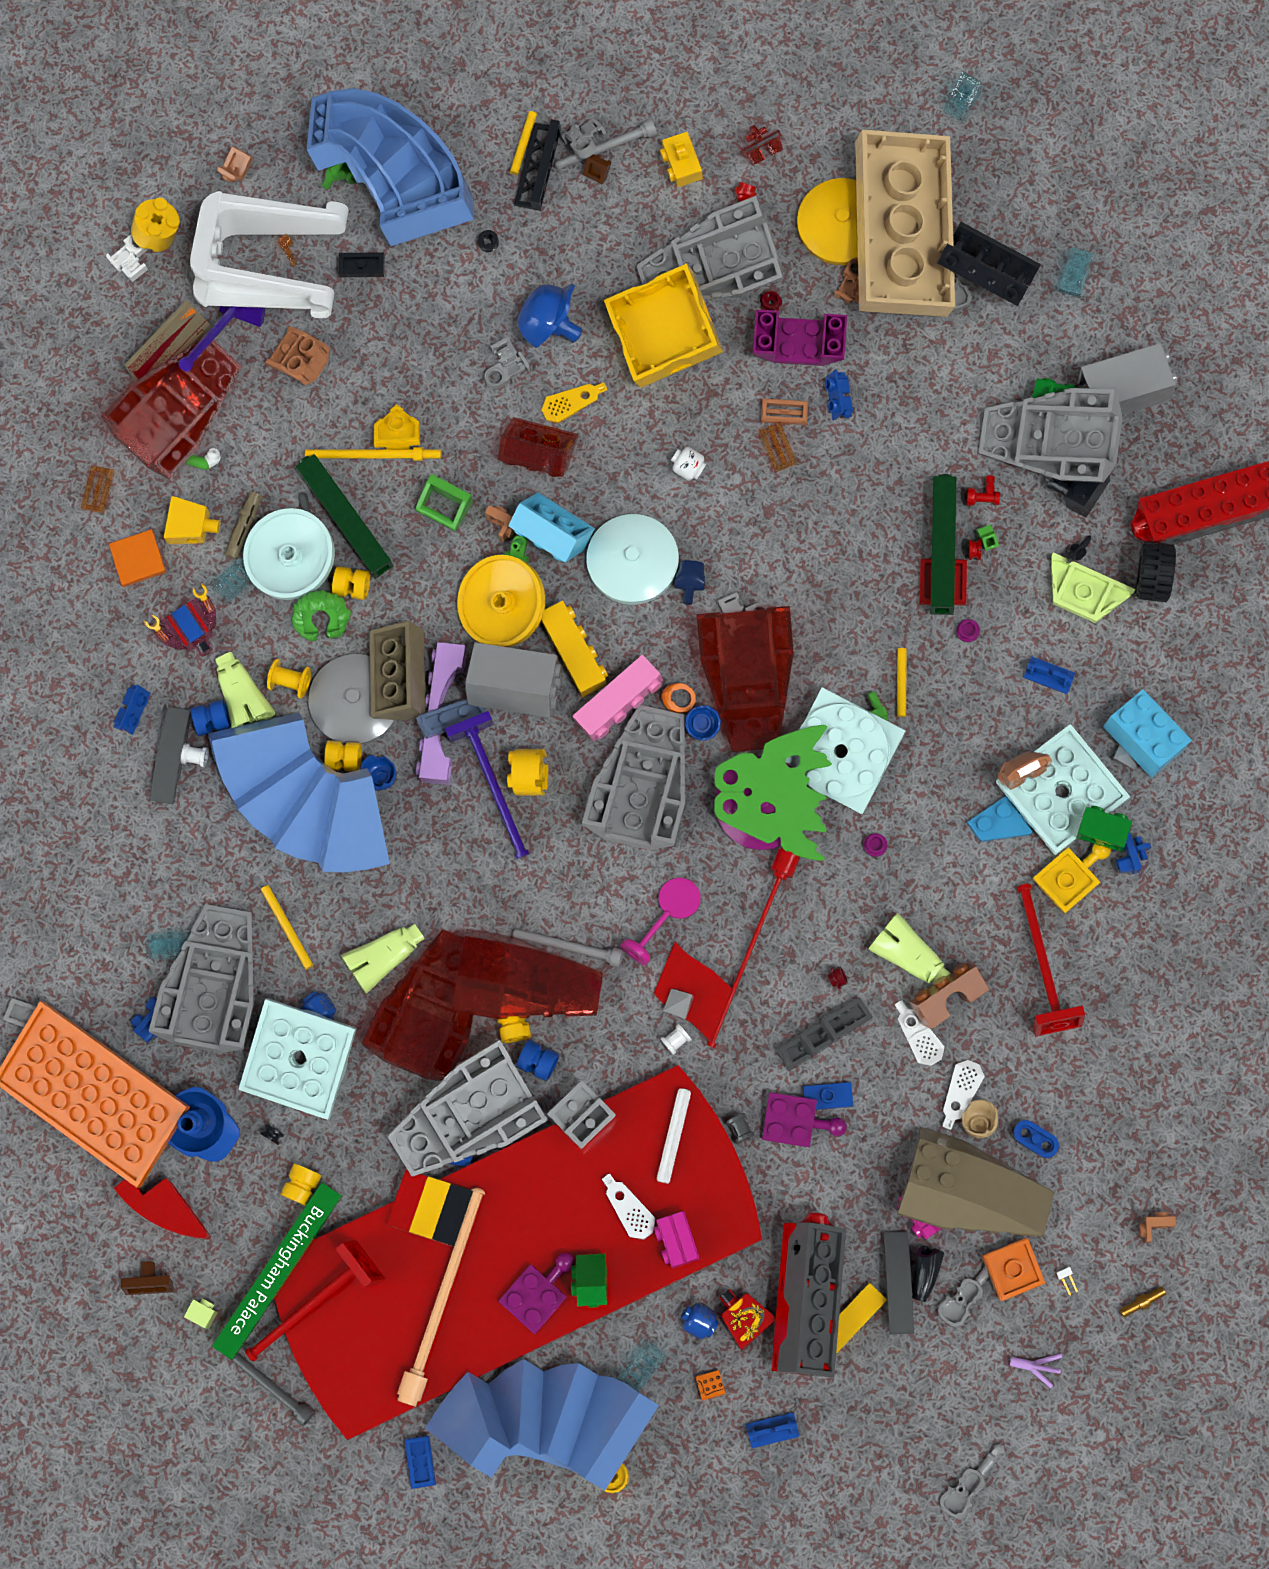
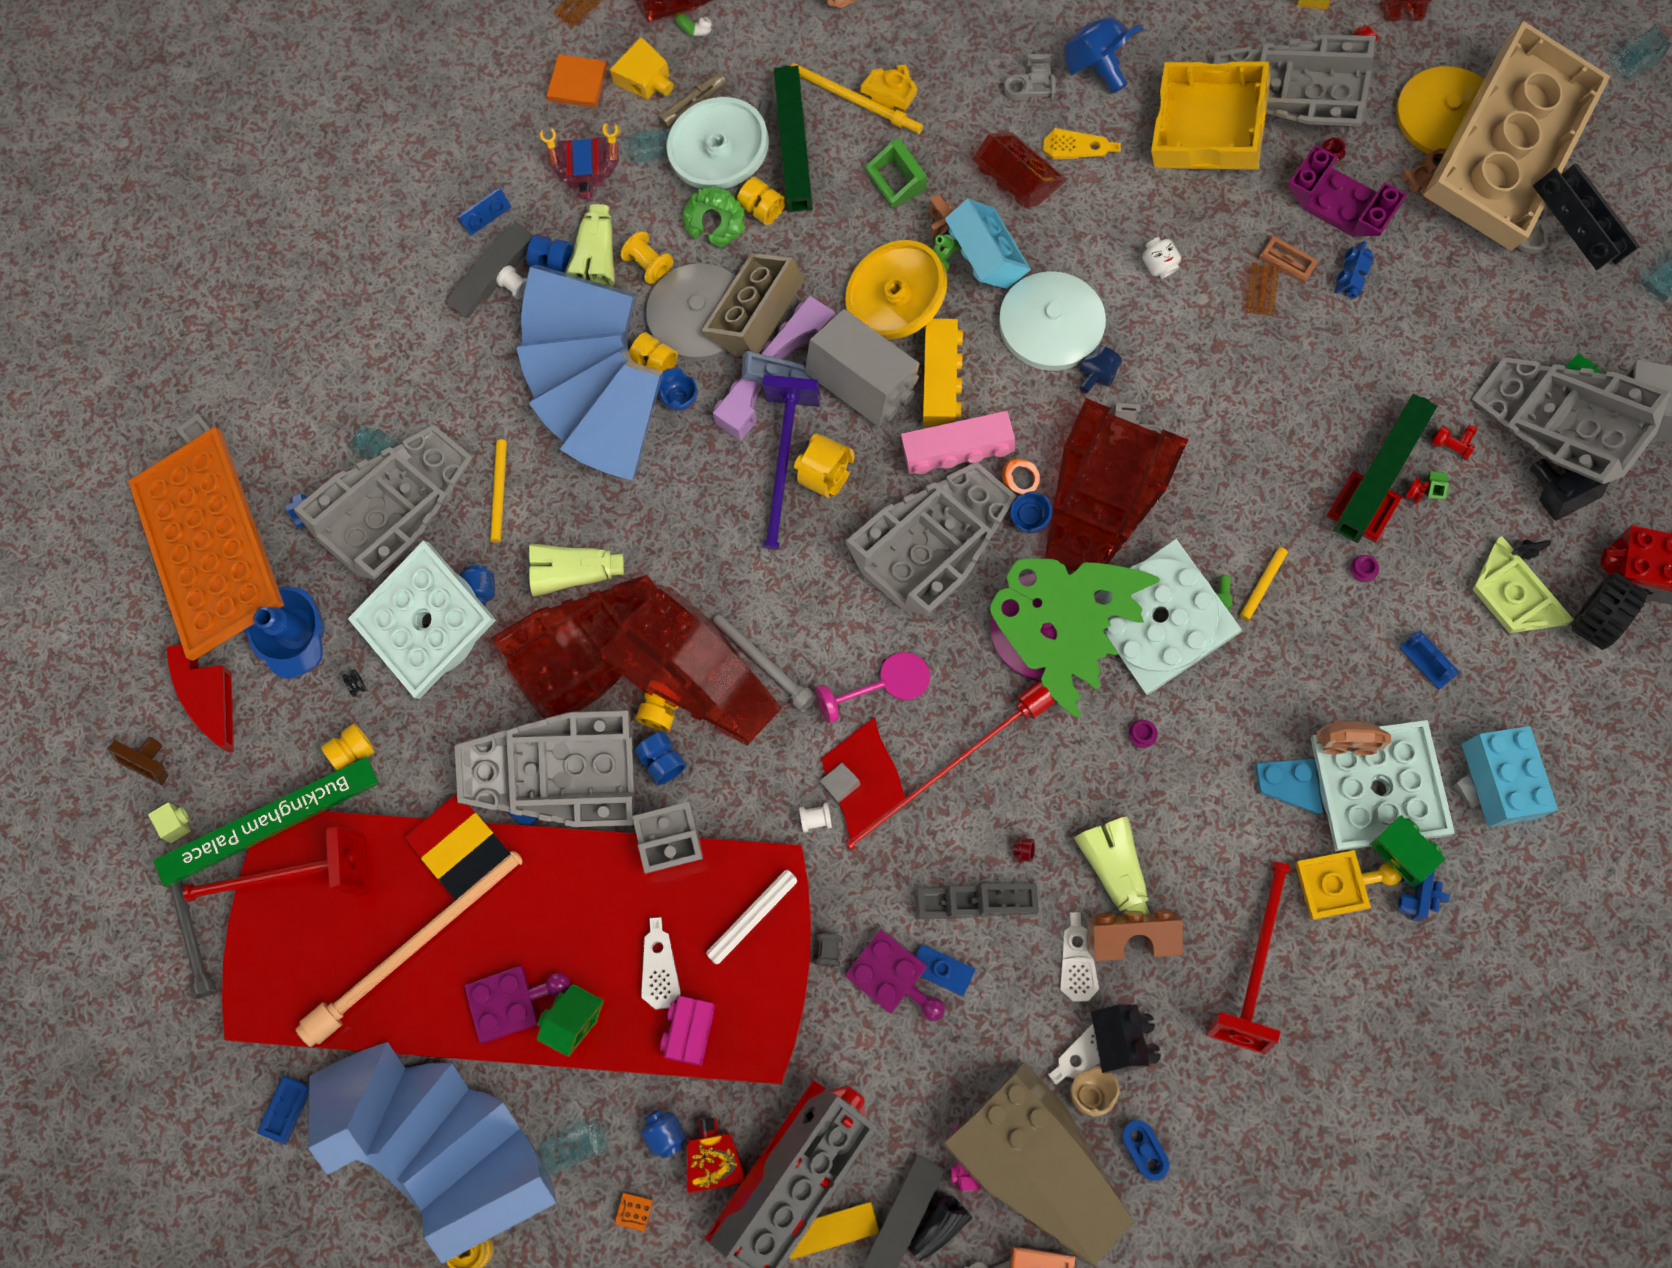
camera: 25 degrees right, 5 degrees down
none -> black brick [1091,1004,1161,1073]

